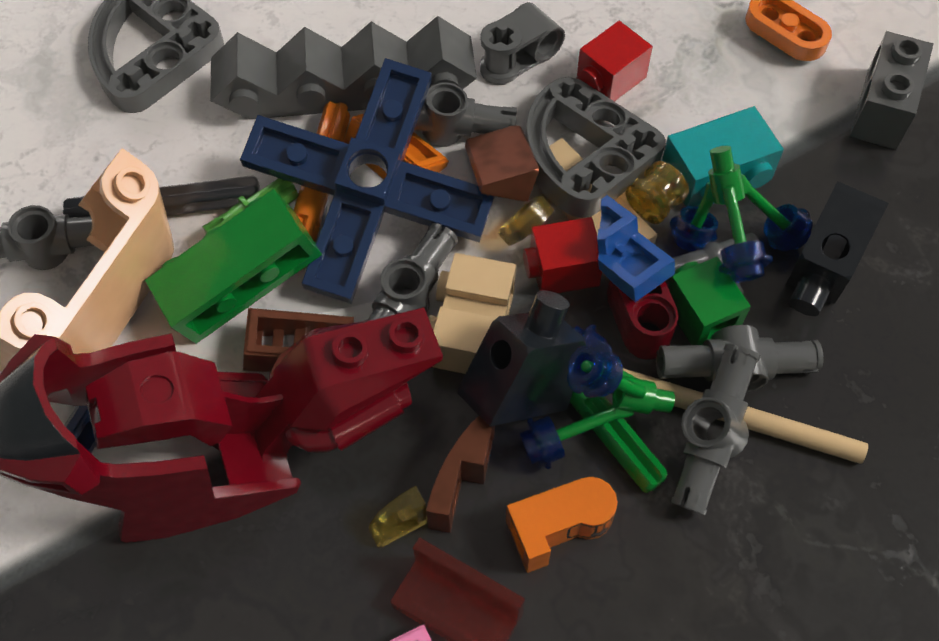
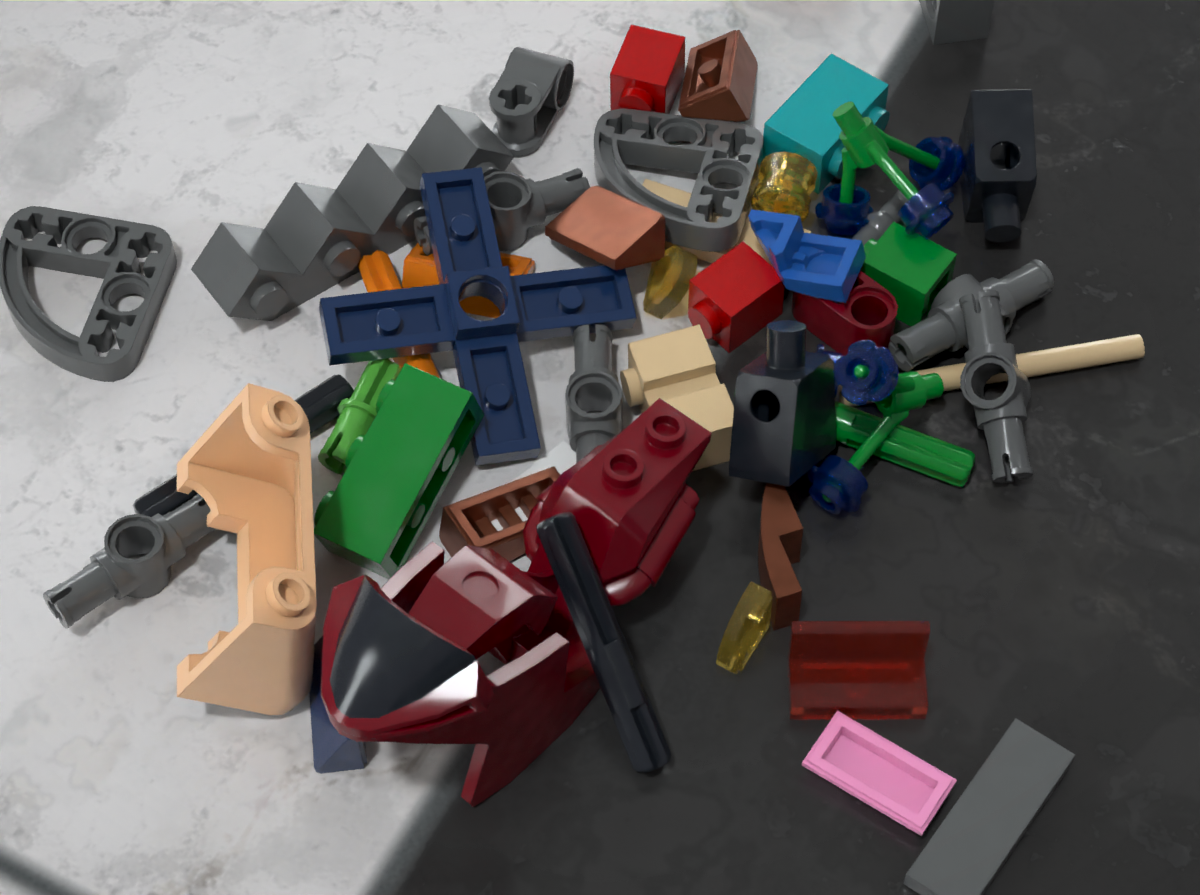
camera: 30 degrees left, 5 degrees down
orange leg [506,477,618,573] -> none
none -> black axle [537,512,672,773]
none -> copper slope [678,30,758,122]

